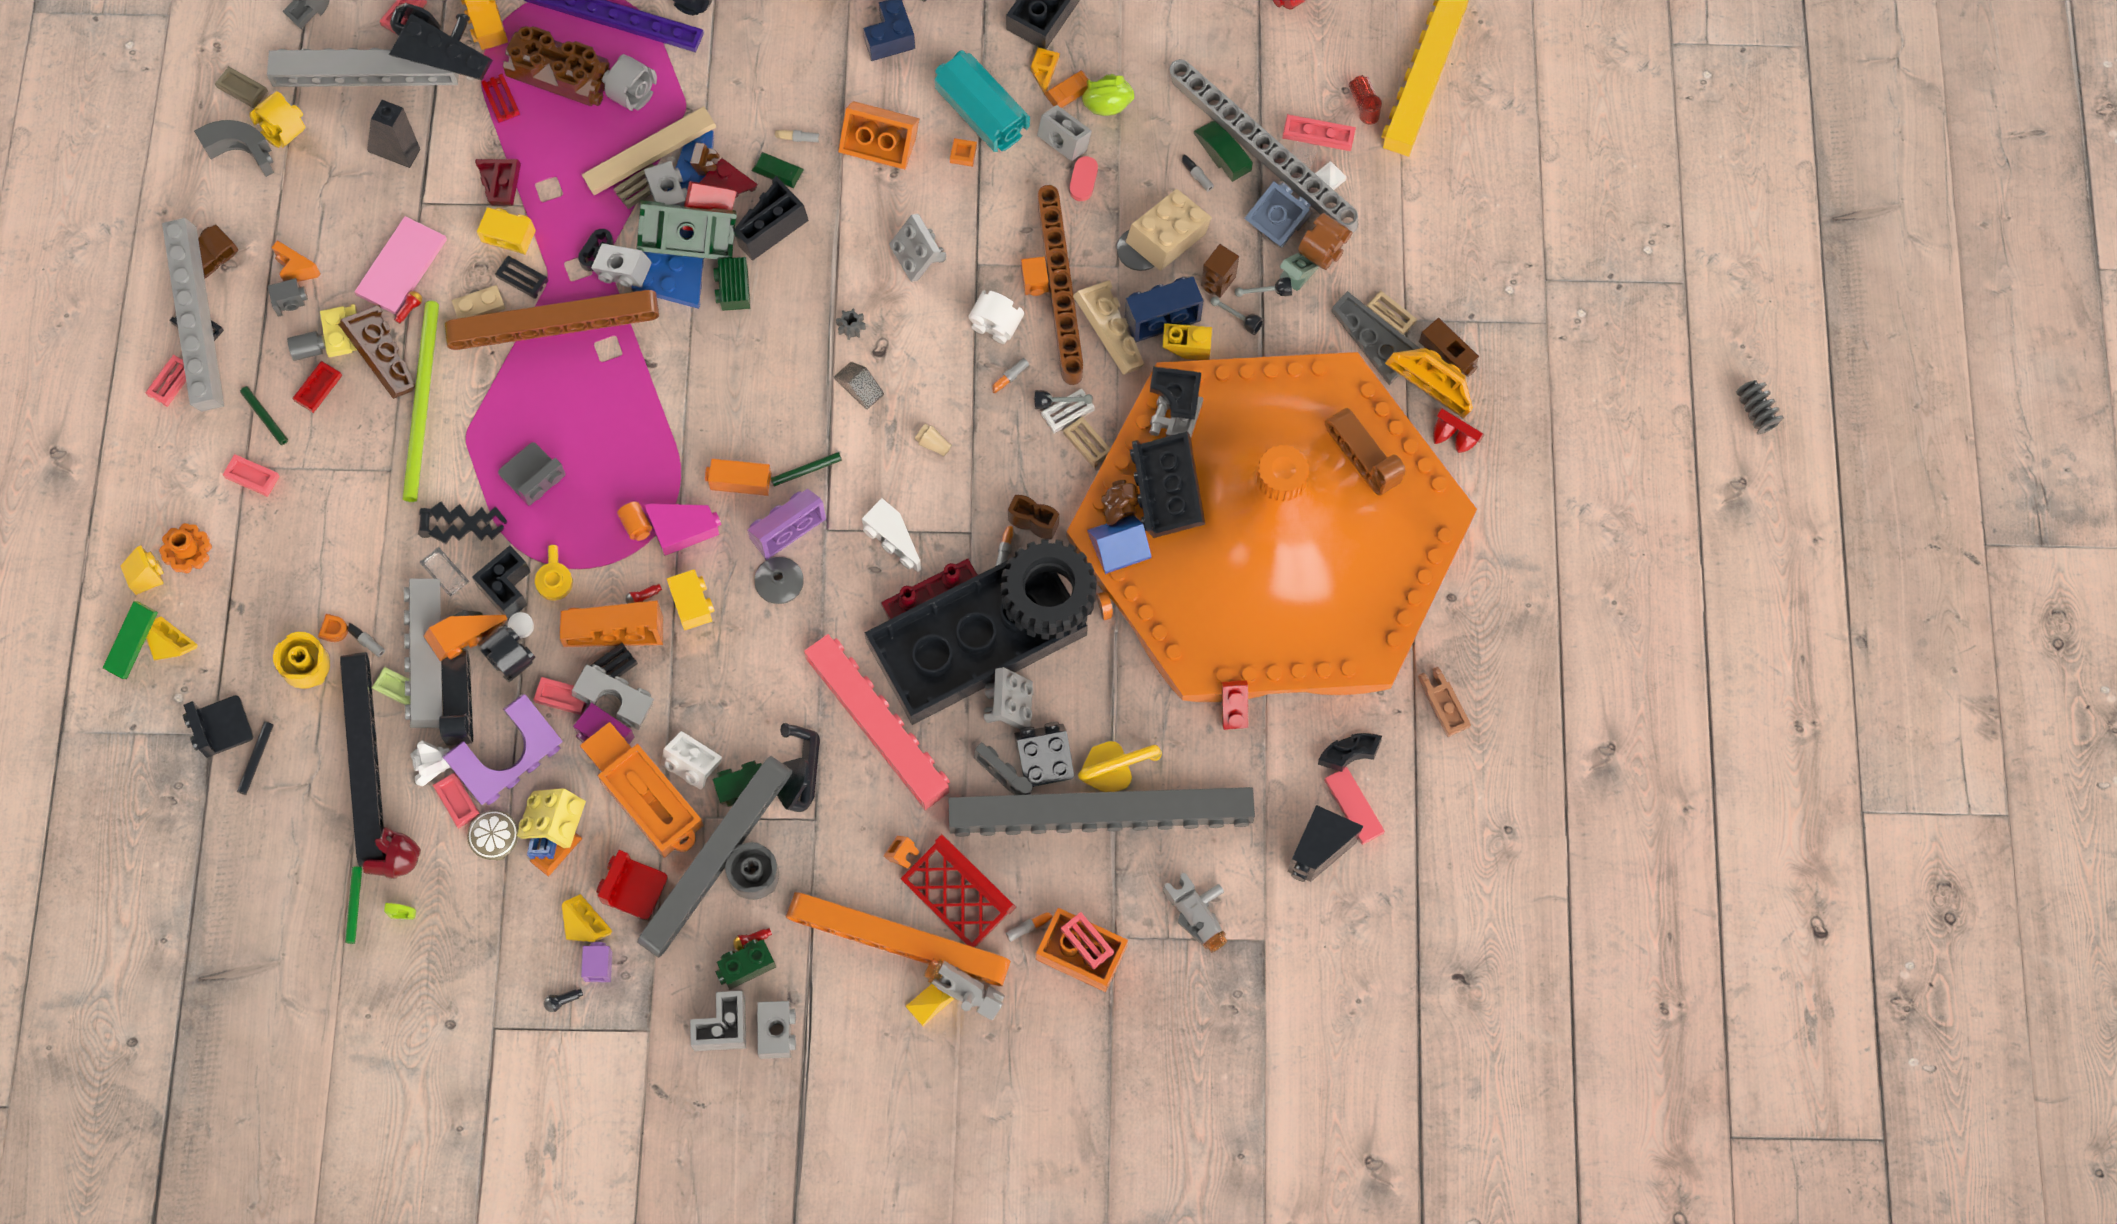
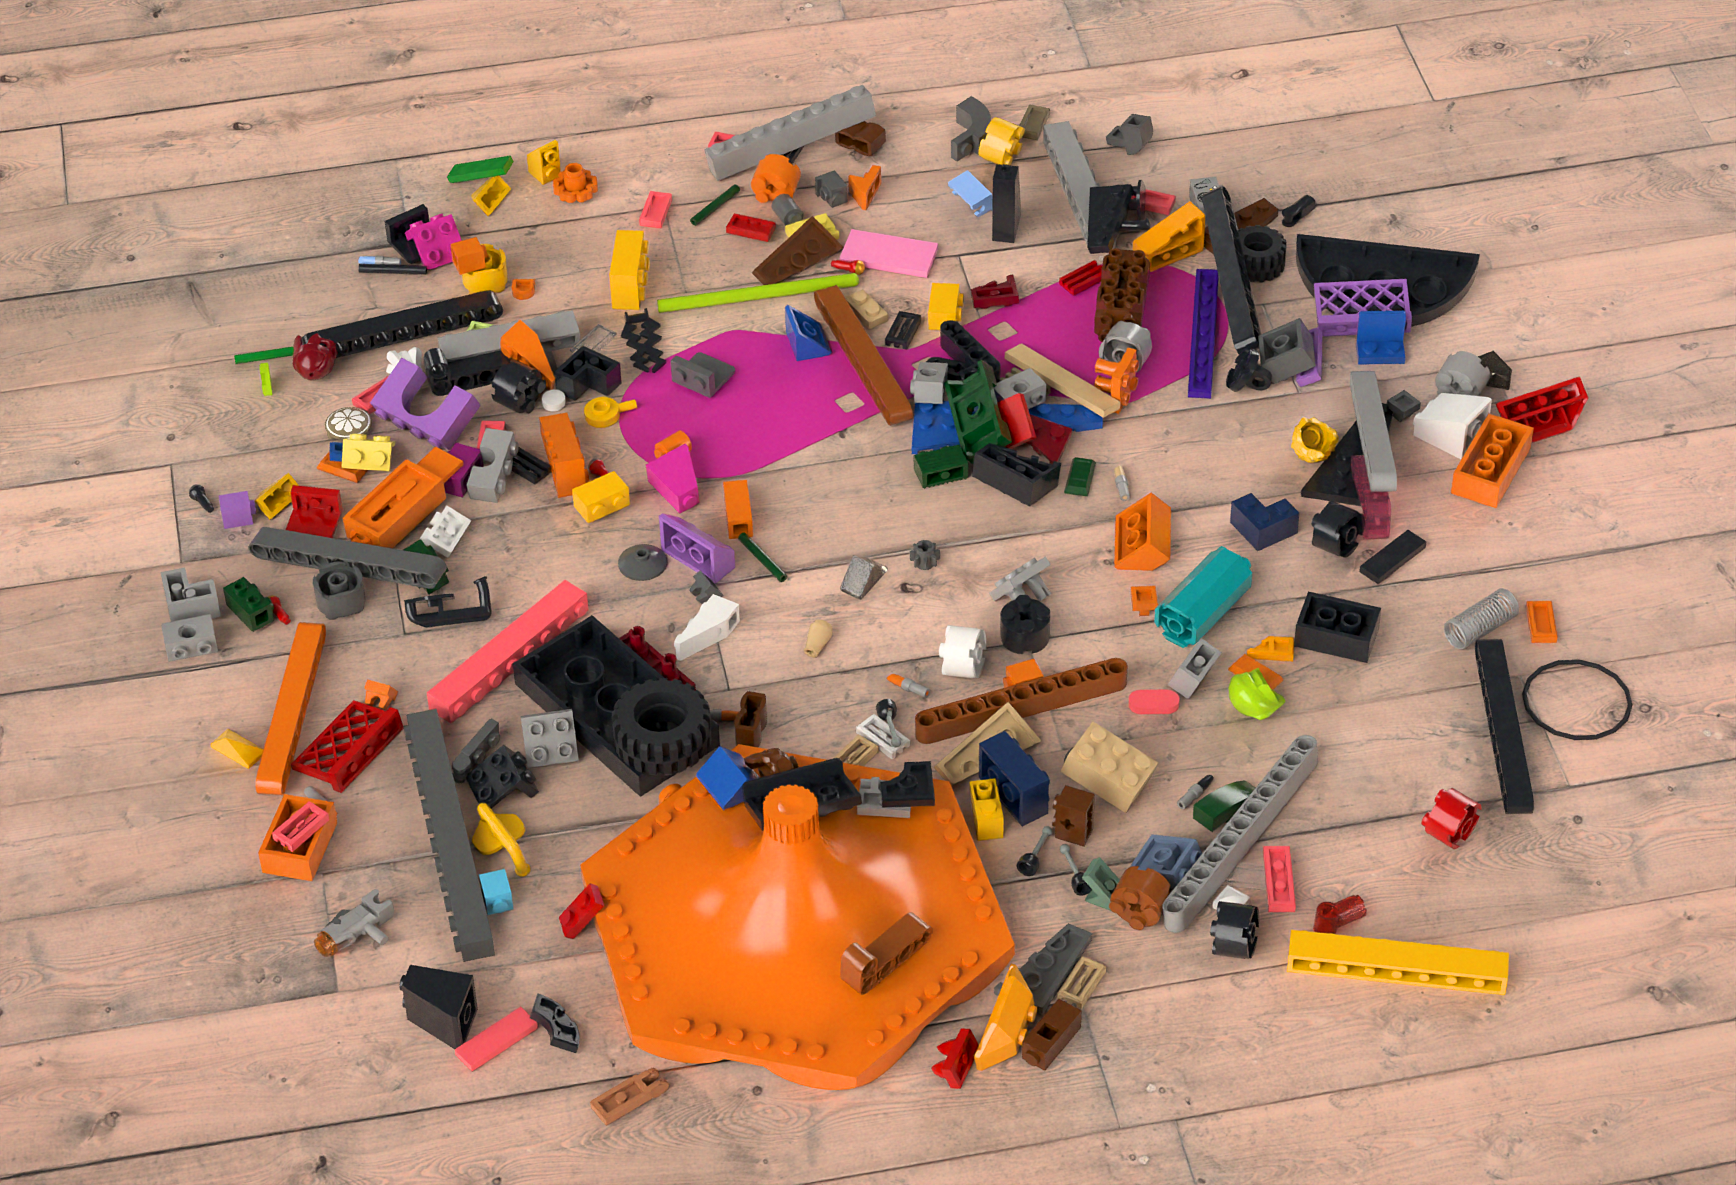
camera: 80 degrees right, 25 degrees down
light grey piece [348,622,385,657] -> none
reddish brown tile [690,143,720,176] -> none
light grey piece [923,958,1005,1020] -> none
none -> piece [358,255,401,265]
none -> dark pink bracket [405,213,462,270]
none -> orange brick [450,237,488,275]
none -> medium azure brick [479,869,514,915]
none -> yellow brick [609,230,650,310]
none -> dark grey tile [690,570,724,604]
none -> orange brick [751,154,801,203]
none -> blue slope [785,305,832,361]
none -> black beam [940,320,1001,383]
none -> light blue hinge [948,170,993,217]
none -> black brick [1000,595,1050,654]
none -> orange plate [1094,348,1139,414]
none -> black brick [1210,901,1259,959]

